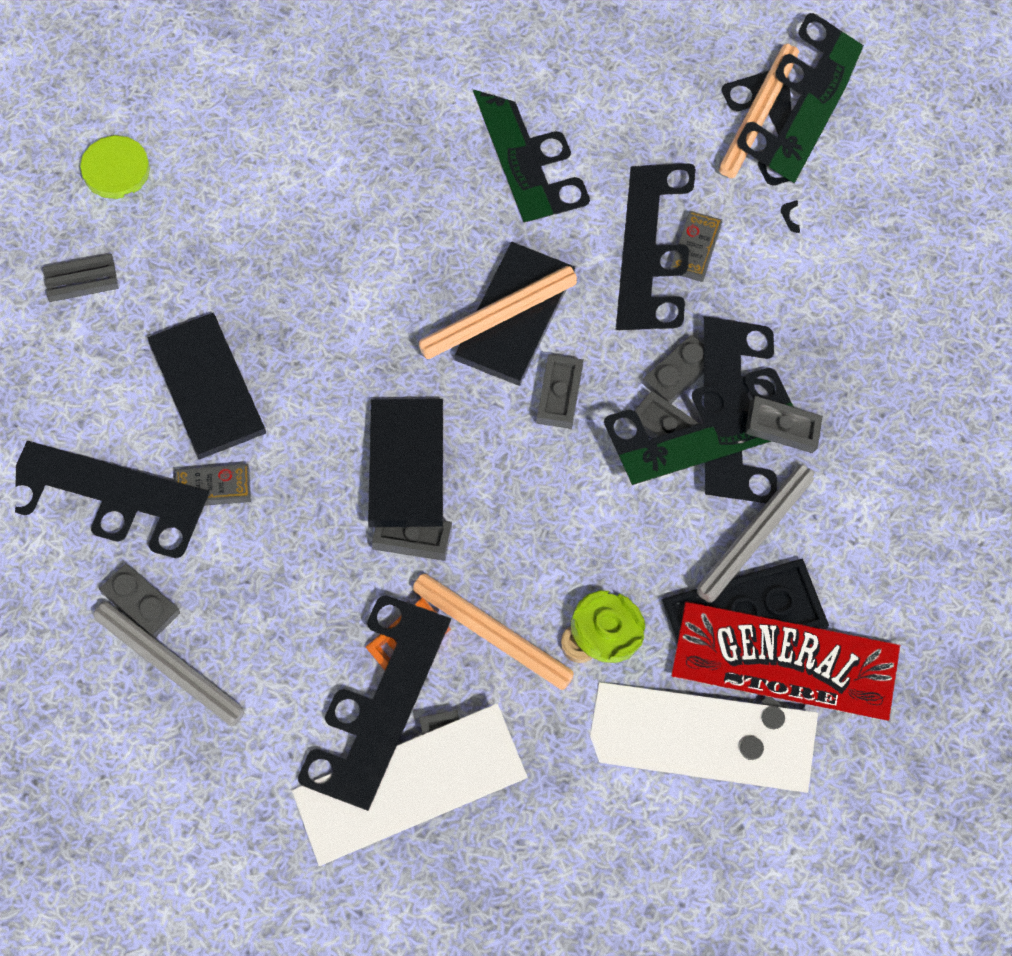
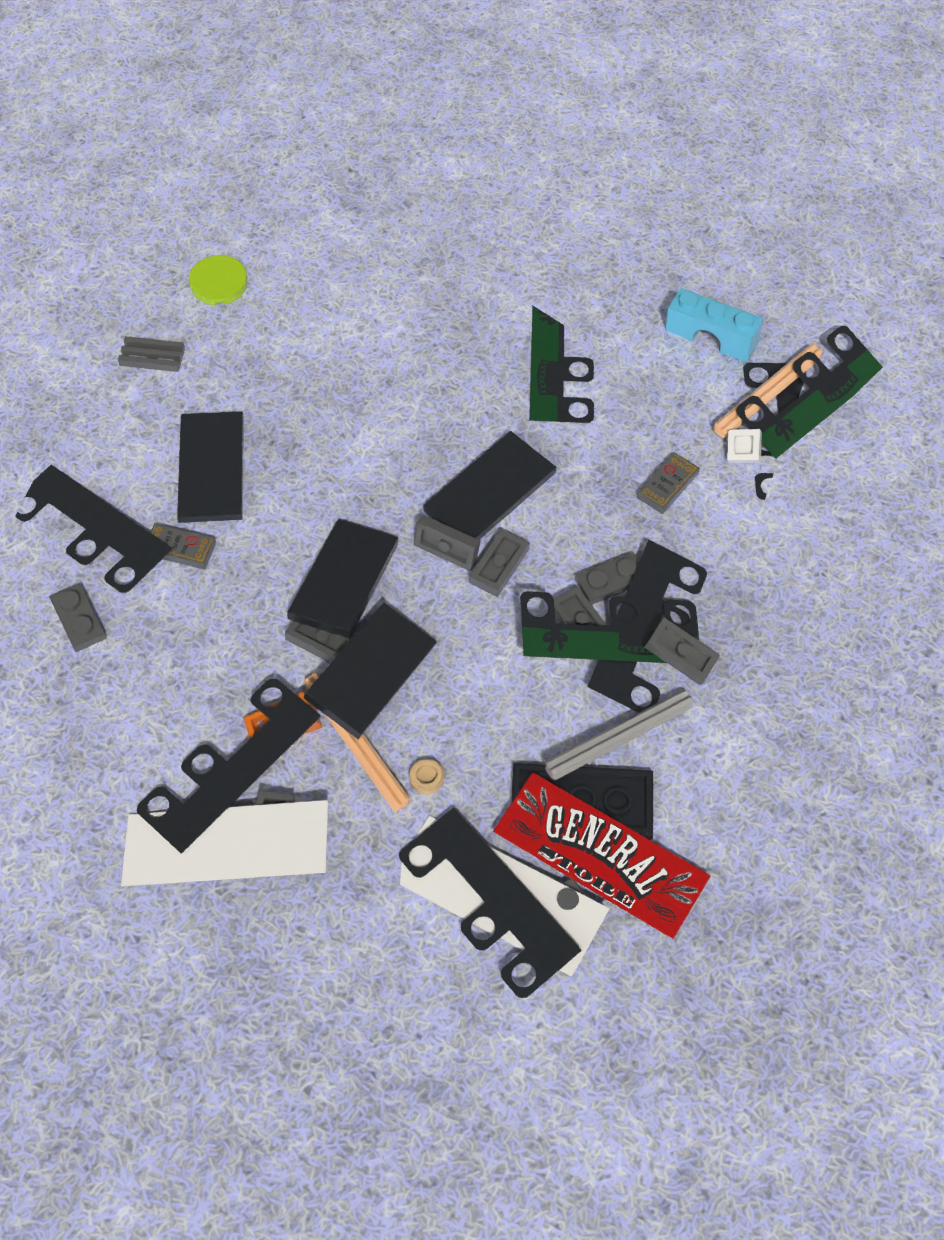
camera: 20 degrees right, 5 degrees down
light grey axle [93,602,244,726] -> none
light nougat axle [419,266,577,359] -> none
lime tile [571,590,646,663] -> none
black piece [615,163,696,330] -> none
none -> black tile [303,602,437,740]
none -> black piece [399,807,582,998]
none -> dark grey plate [414,515,480,571]
none -> medium azure arch [666,288,764,363]
none -> white plate [727,429,762,463]

